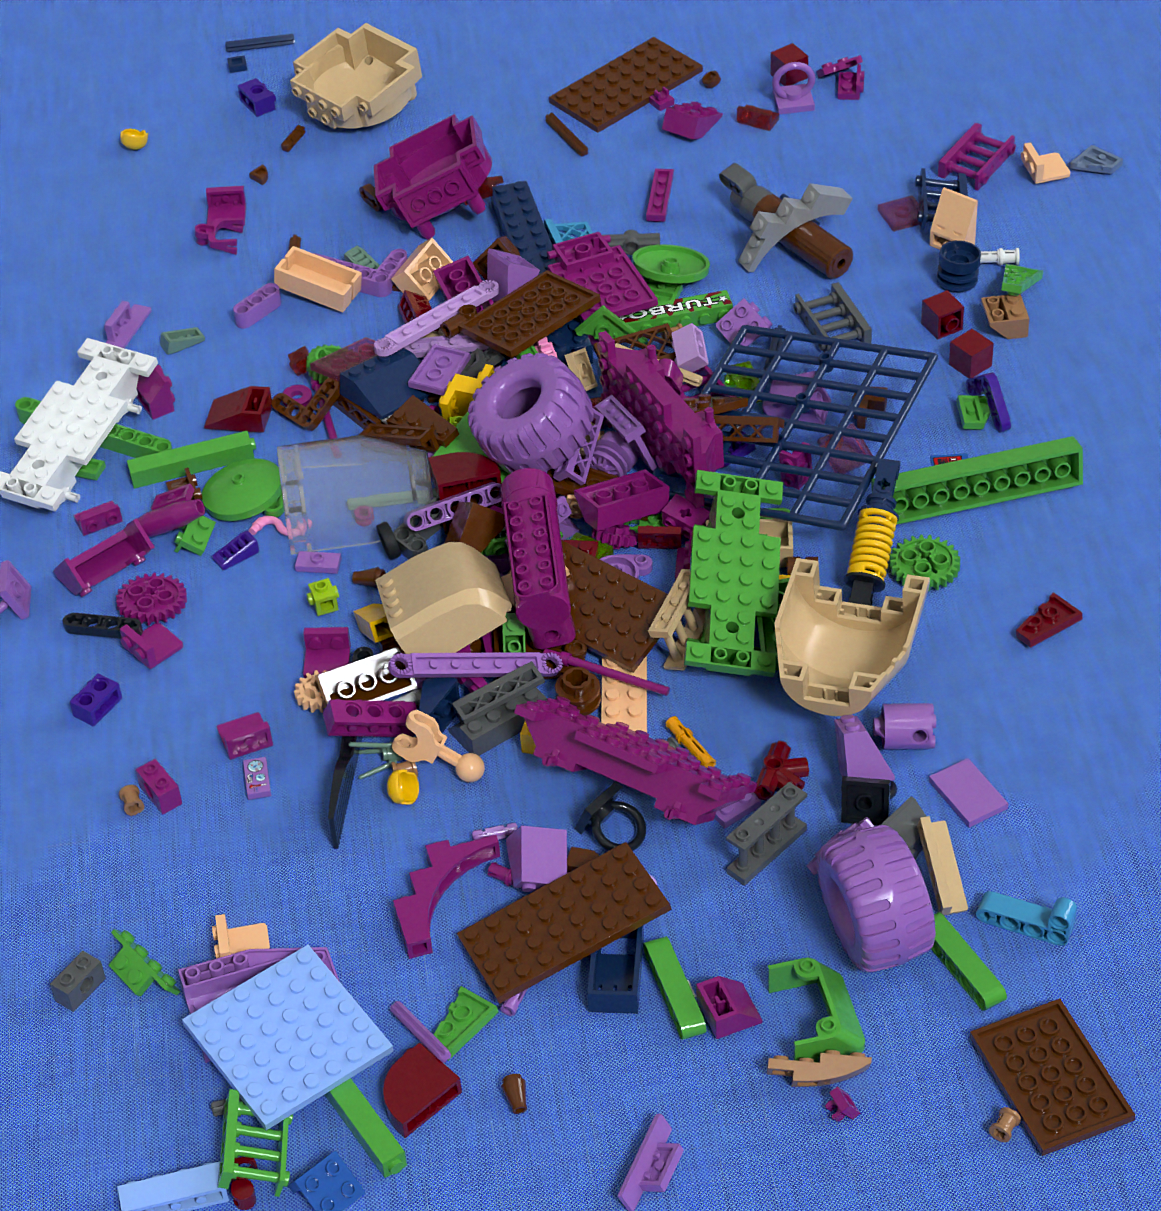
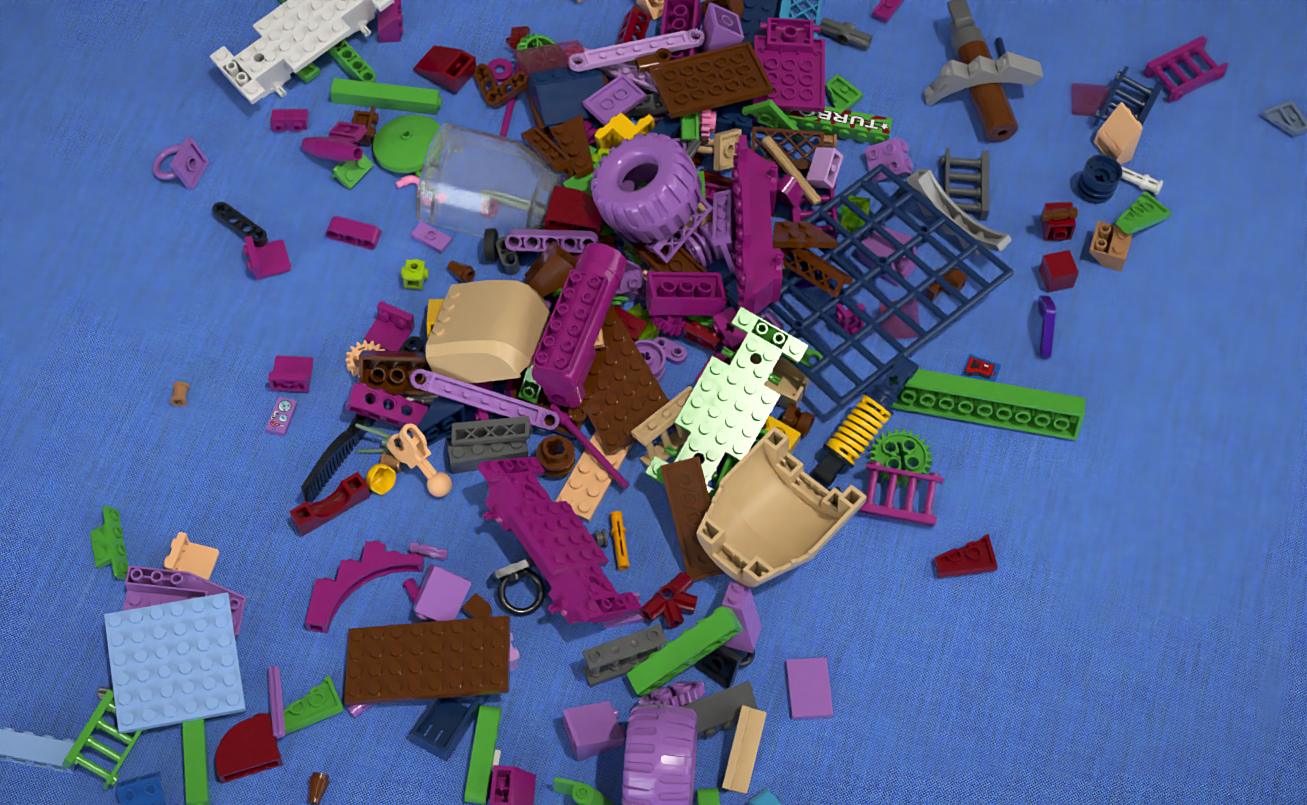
camera: 20 degrees right, 15 degrees up
dark grey brick [50,951,106,1012] -> none
magenta windscreen [53,518,155,597] -> none
dark purple brick [70,673,122,727] -> none
magenta gear [116,572,187,626] -> none
magenta brick [135,759,182,815] -> none
dark purple slope [212,530,259,571] -> none
dark red leg [231,1157,258,1210] -> none
bright green dish [632,244,710,283] -> none
medium lavender cylinder [873,703,936,750] -> none
bright green wing [956,395,991,429] -> none
light nougat bracket [1021,142,1070,184] -> none
none -> dark red arch [289,472,370,536]
none -> magenta beam [325,216,382,250]
none -> medium lavender slope [563,701,627,762]
none -> bright green brick [626,606,744,696]
none -> reddish brown plate [660,456,725,581]
none -> magenta fence [857,461,944,526]
none -> light grey arch [906,169,1012,255]
none -> reddish brown axle [1041,207,1078,221]

